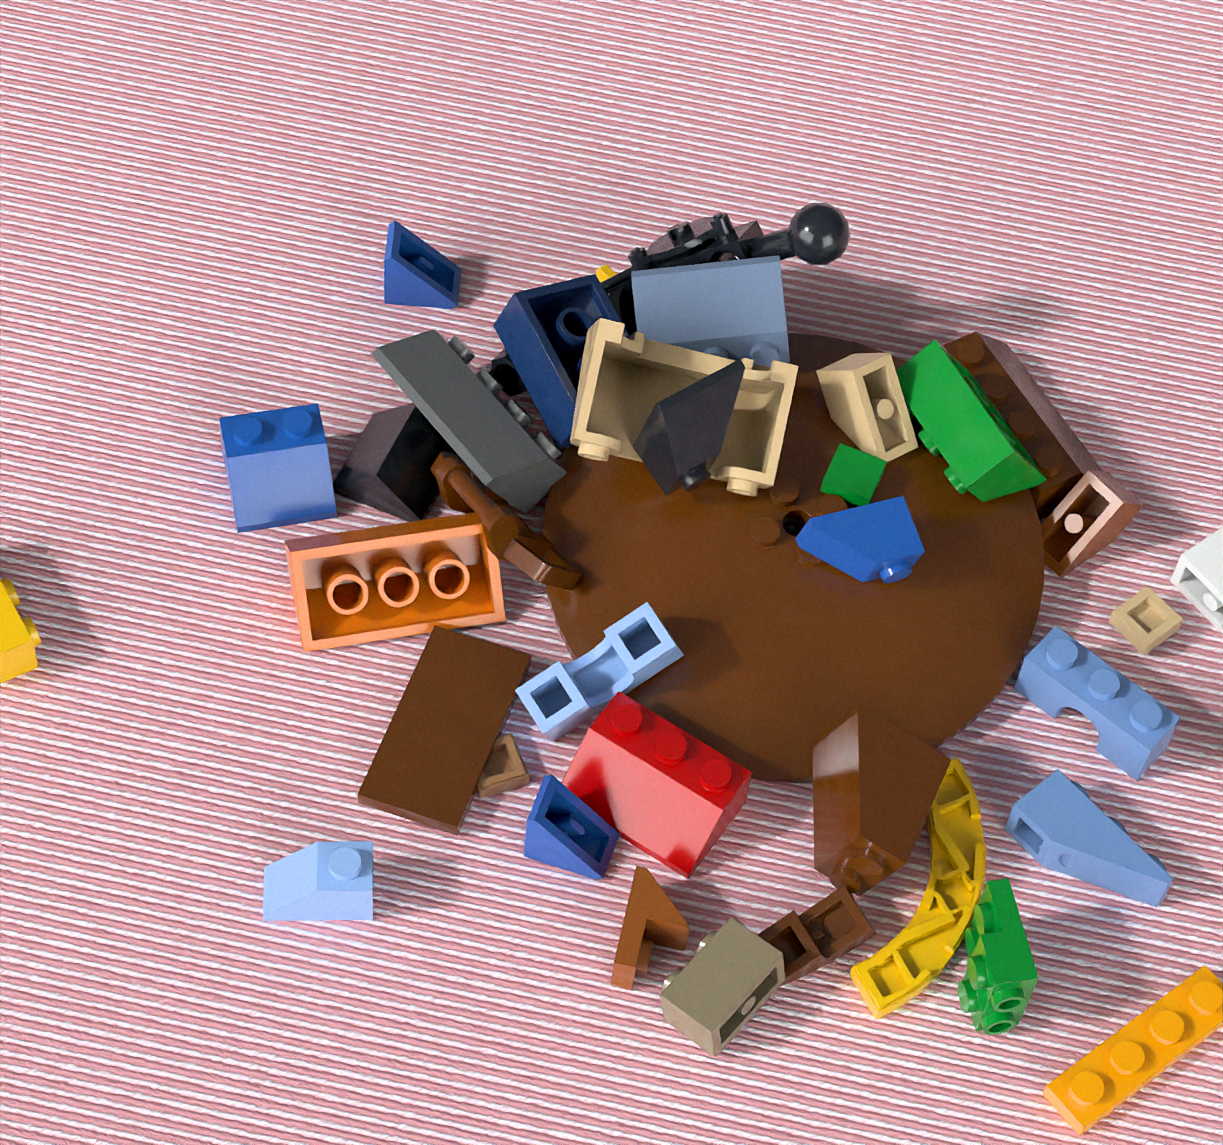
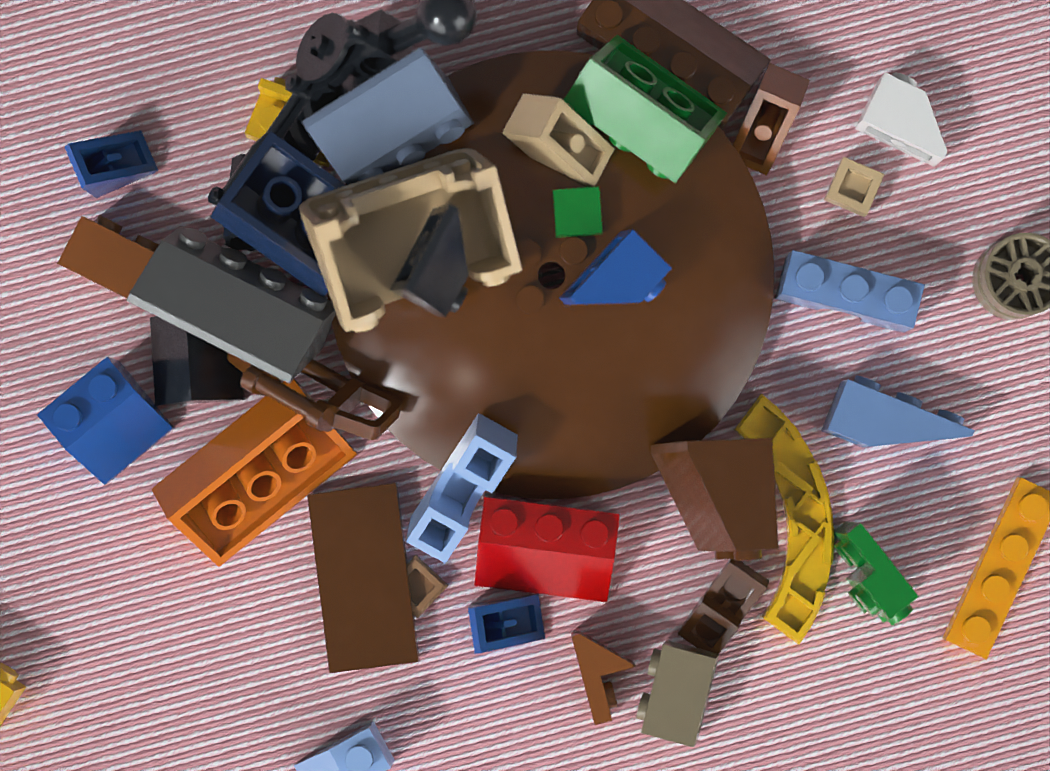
camera: 15 degrees left, 30 degrees up
none -> dark orange brick [57,215,159,298]

